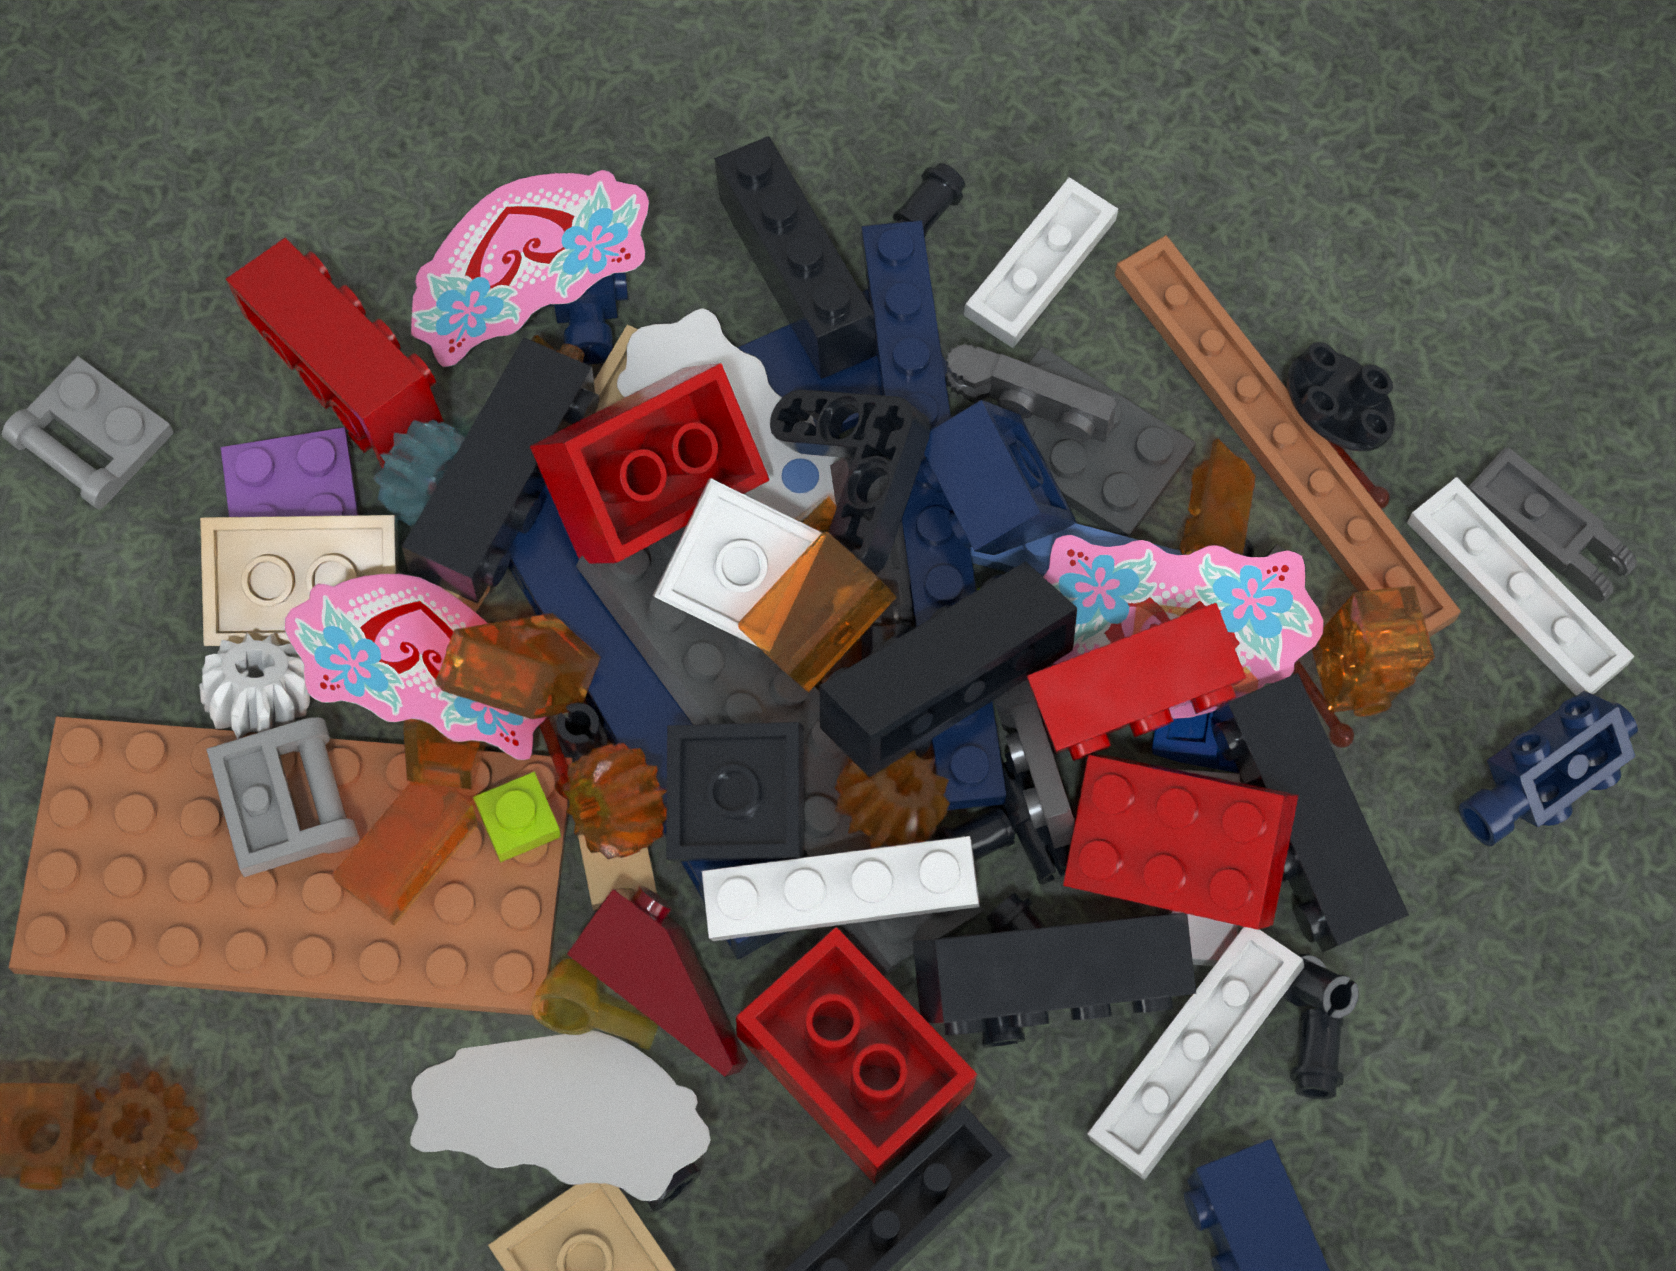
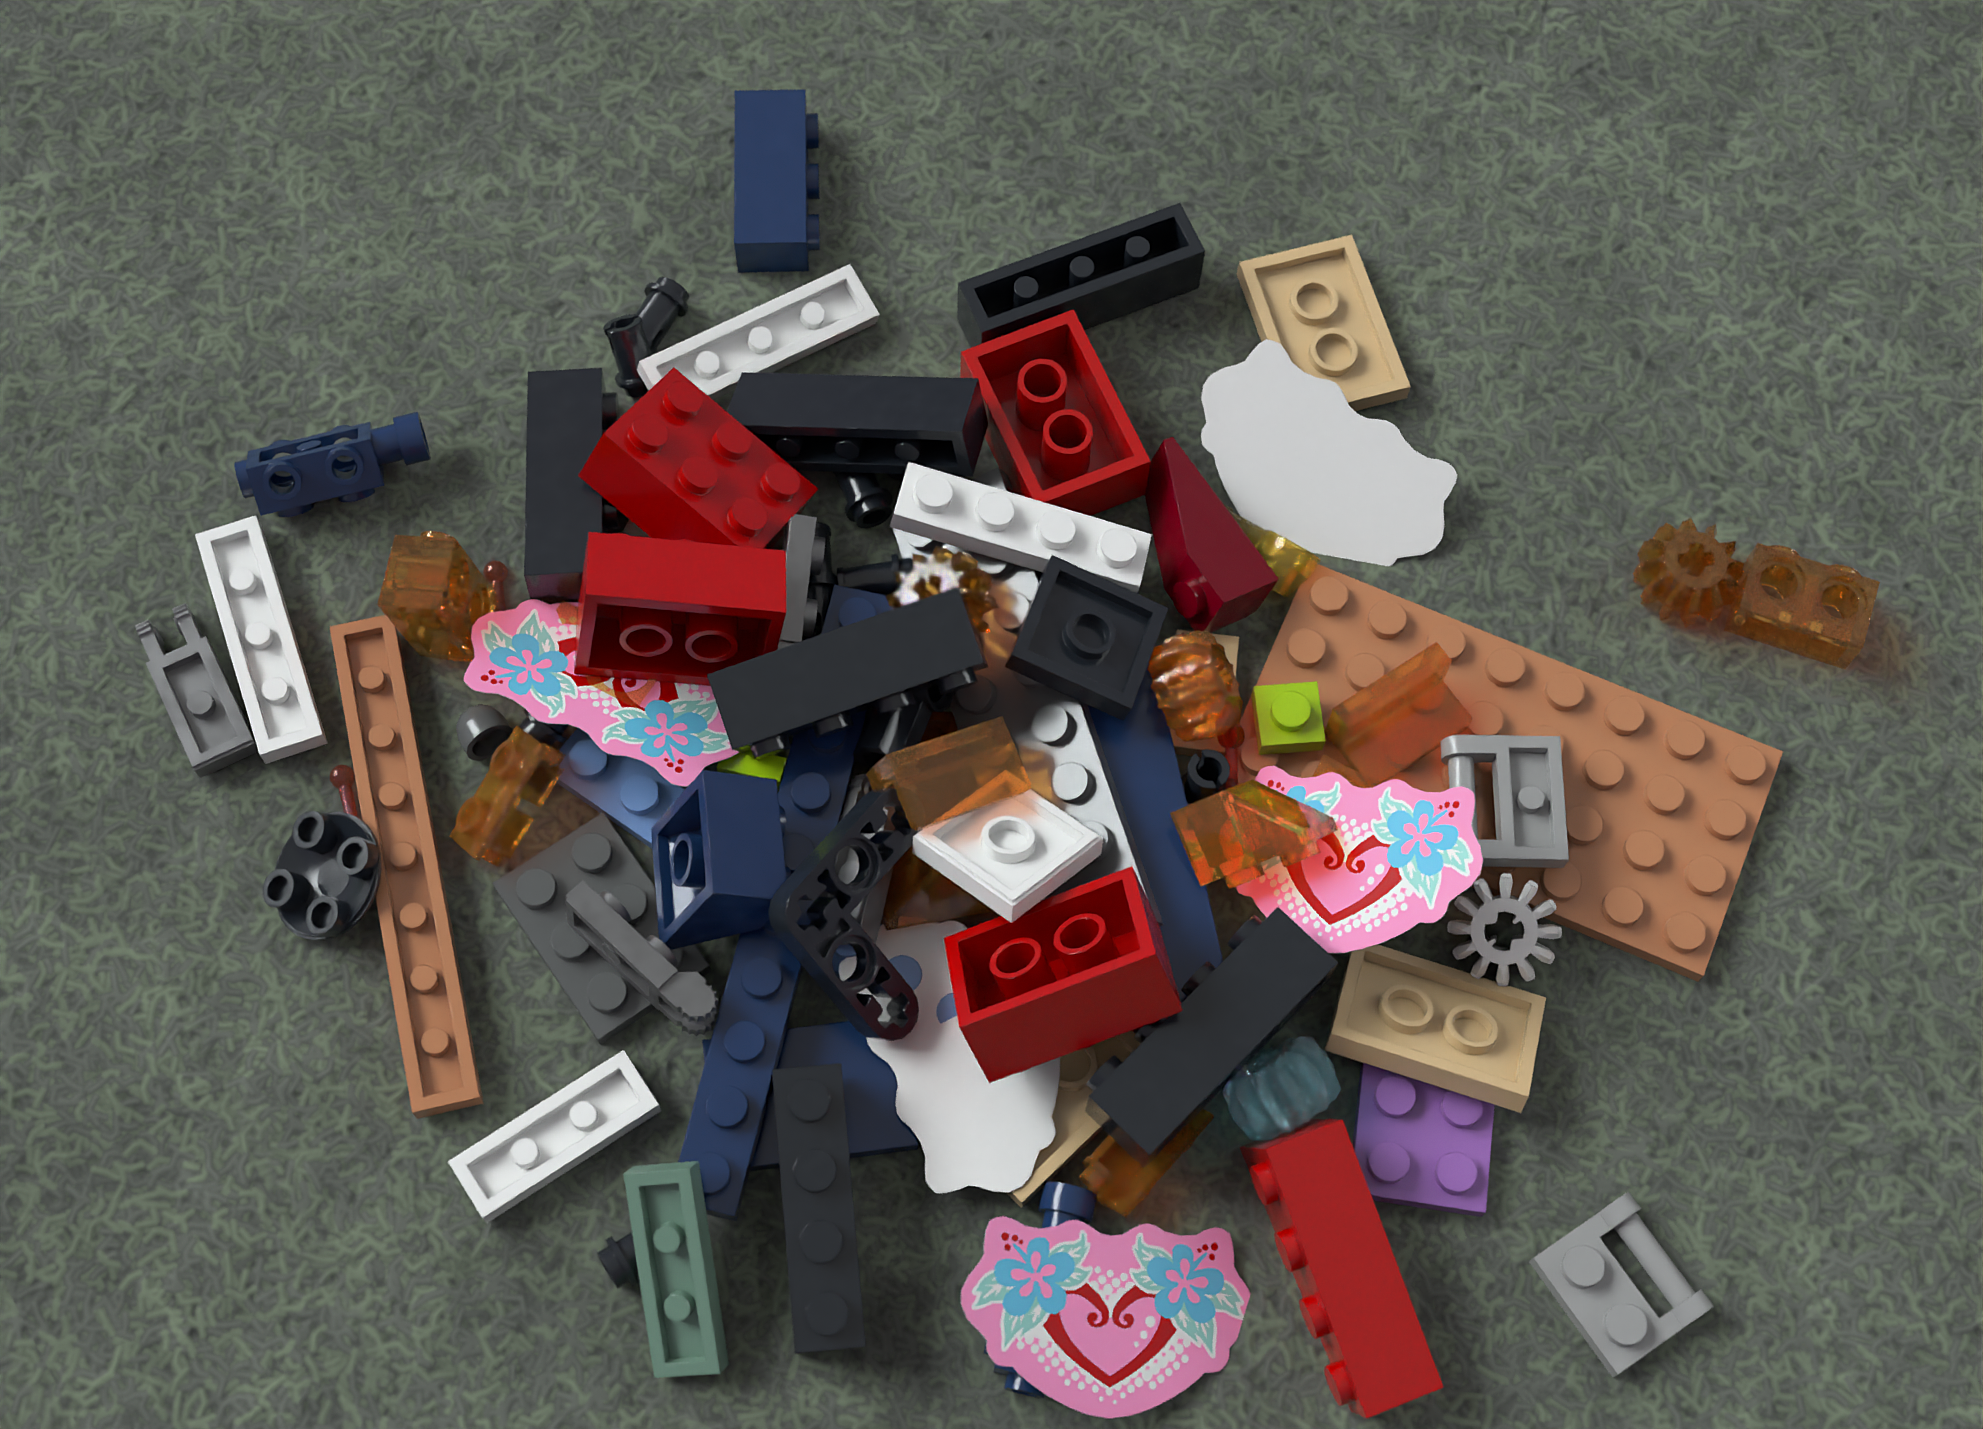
camera: 160 degrees left, 0 degrees up
none -> sand green plate [623,1161,729,1378]

